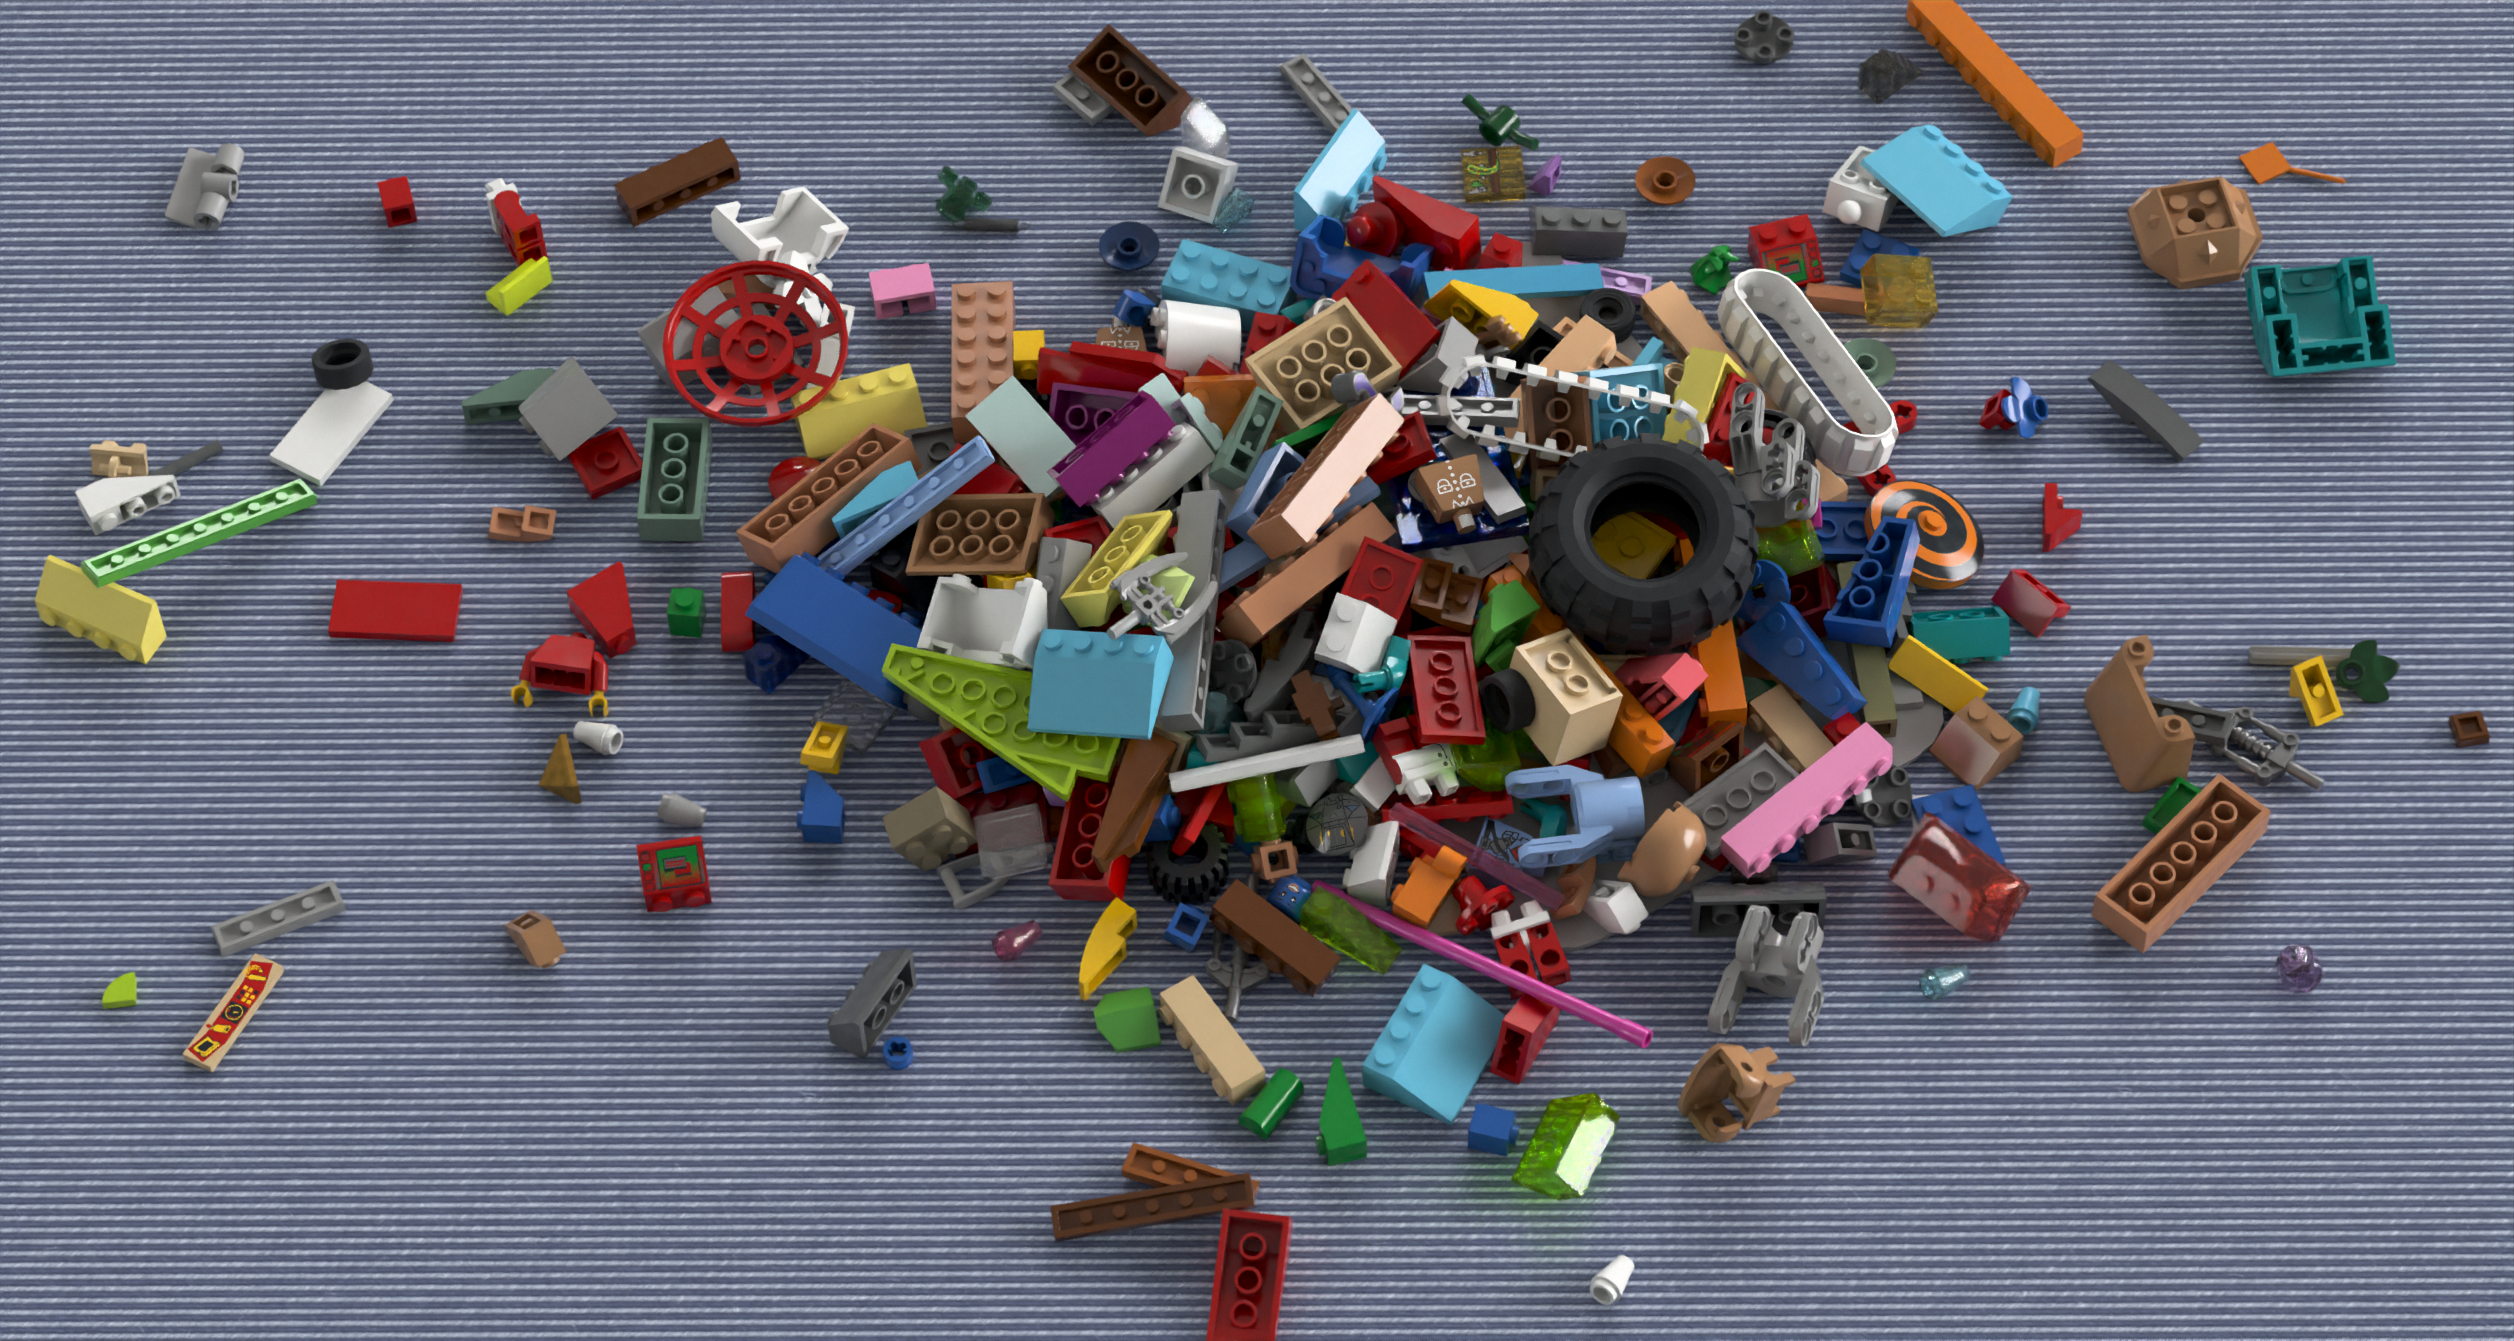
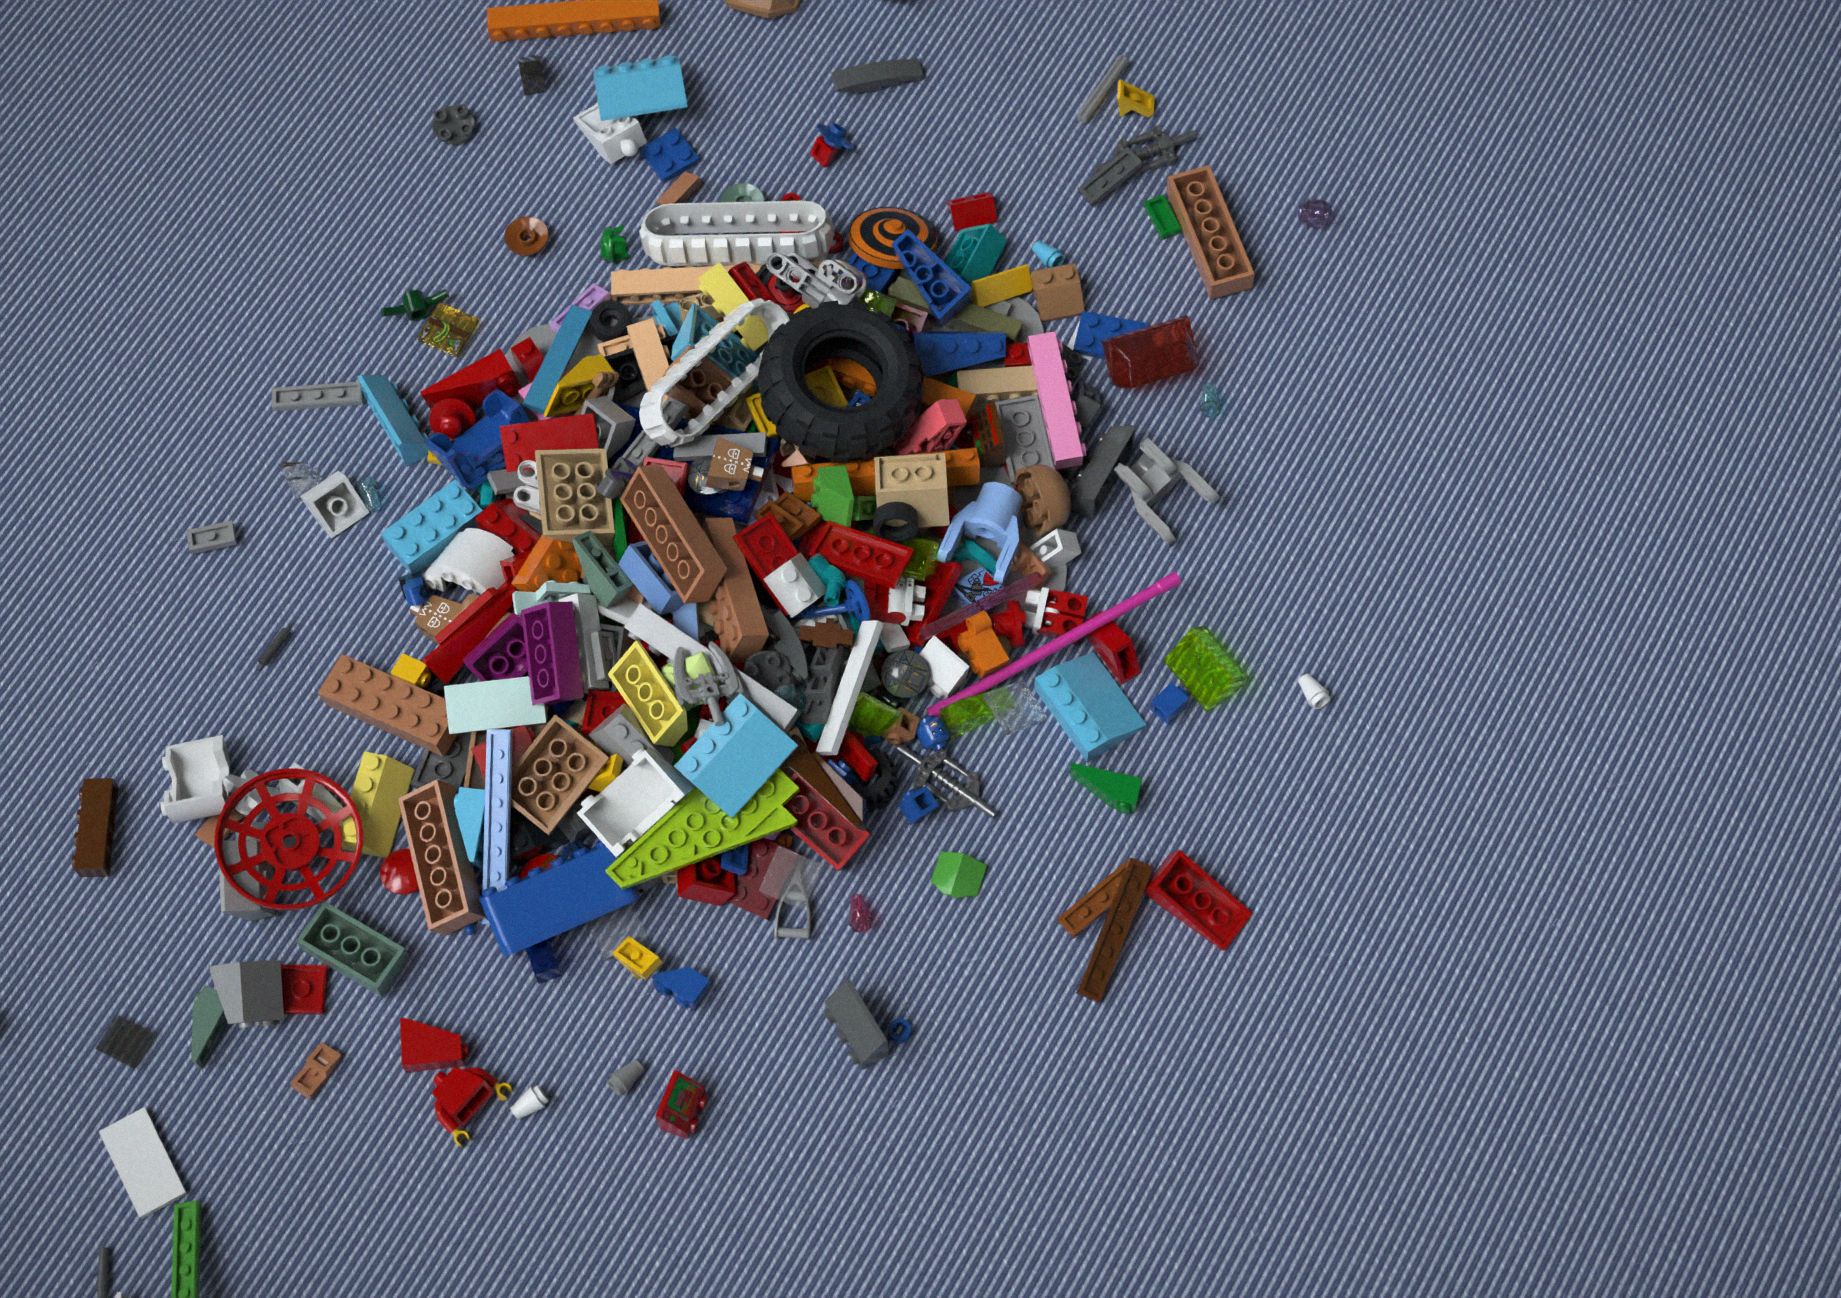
camera: 60 degrees left, 10 degrees up
black tyre [311,339,373,390] -> none
red tile [328,579,463,642] -> none
red hips [485,178,548,266] -> none
neon yellow panel [486,256,553,316] -> none
medium nougat slope [504,910,567,968] -> none
pearl gold slope [538,733,582,804] -> none
green brick [667,588,707,638] -> none
red beam [721,571,755,652] -> none
bright pink piece [869,263,937,320] -> none
dark tan piece [882,786,979,872] -> none
clear green plate [935,165,993,223] -> none
reddish brown slope [1068,24,1197,137] -> none
yellow slope [1079,897,1138,1001] -> none
dark blue dish [1099,221,1160,271] -> none
tan brick [1158,975,1266,1106] -> none
reddish brown brick [1209,878,1341,997] -> none
green brick [1239,1068,1304,1140] -> none
dark grey slope [1528,205,1628,257] -> none
medium lavender slope [1529,154,1561,196] -> none
medium nougat piece [1678,1043,1796,1143] -> none
red slope [1747,214,1825,288] -> none
clear yellow brick [1860,253,1938,328] -> none
red slope [2042,483,2083,552] -> none
medium nougat windscreen [2084,634,2195,793] -> none
dark green plate [2336,639,2400,703] -> none
reddish brown tile [2448,710,2490,748] -> none
none -> clear smoke piece [96,1015,155,1069]
none -> light grey plate [590,631,617,681]
none -> clear tile [983,680,1047,735]

